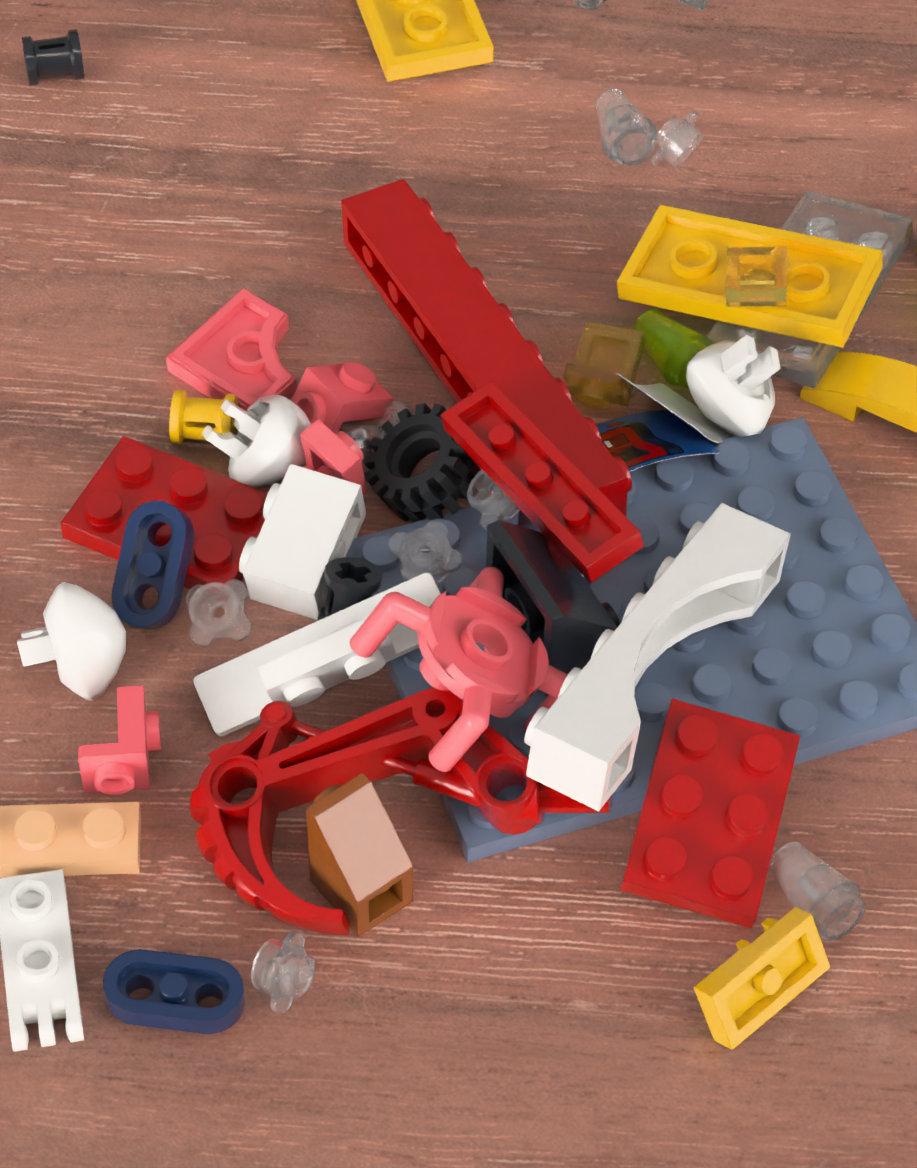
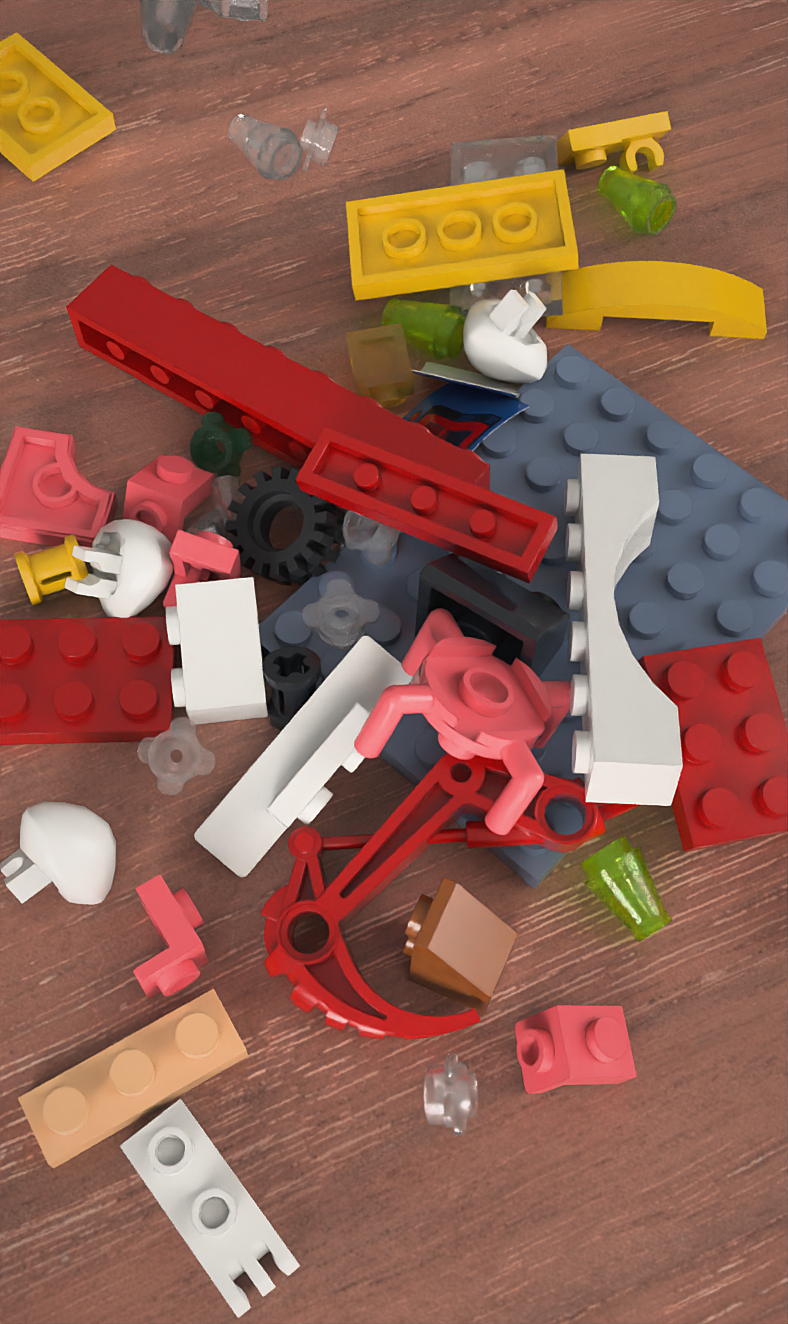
camera: 30 degrees left, 10 degrees up
dark blue plate [103,949,245,1034] -> none
dark blue plate [112,500,194,630] -> none
clear yellow plate [725,246,789,307] -> none
none -> clear green plate [190,411,252,481]
none -> coral bracket [515,1005,637,1094]
none -> clear neon green cone [579,836,672,942]

